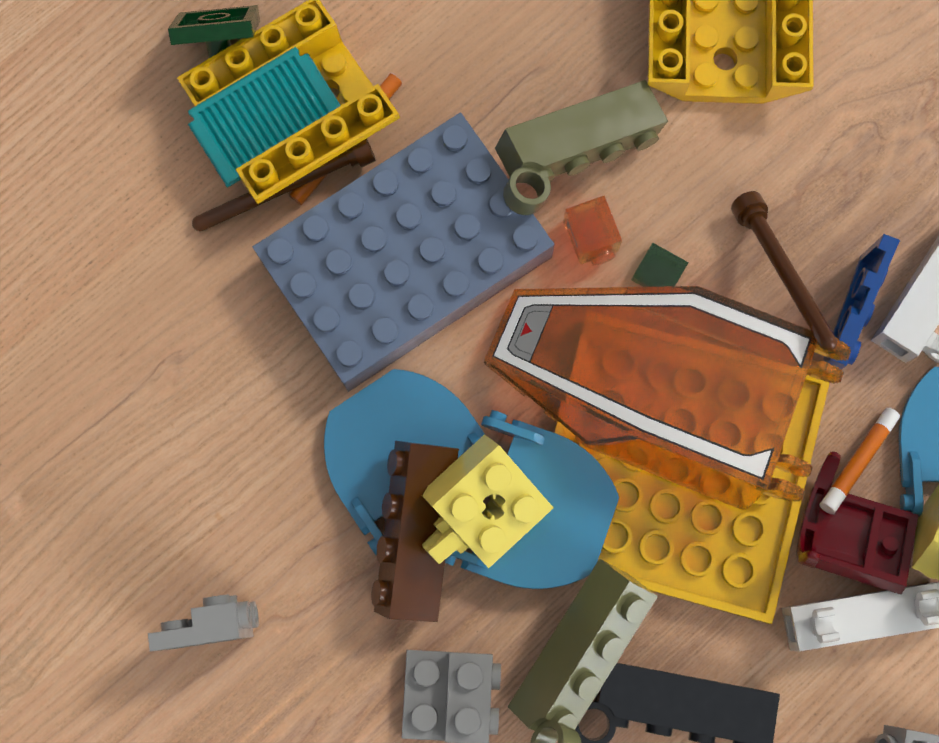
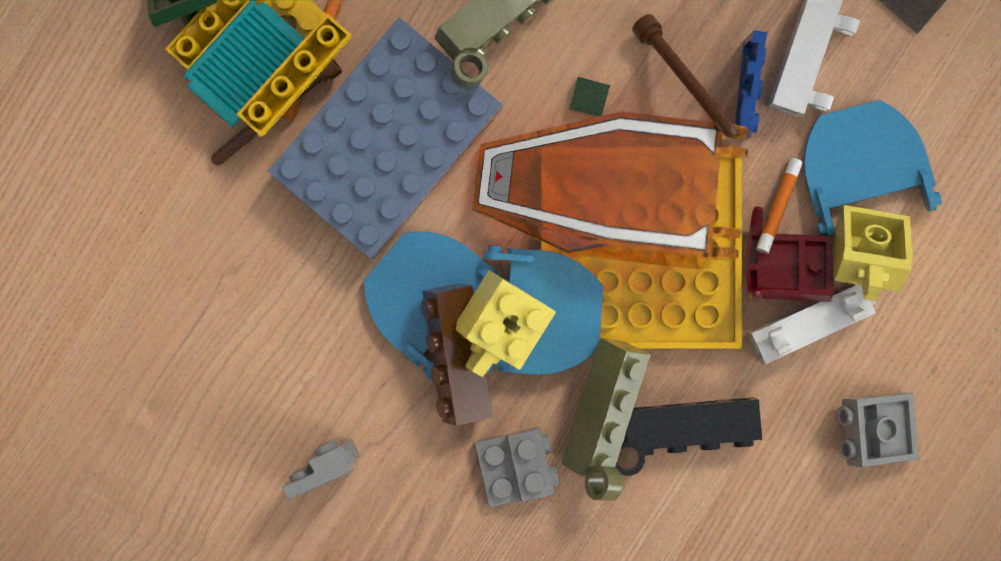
camera: 20 degrees left, 10 degrees up
clear orange brick [563,195,622,266] -> none

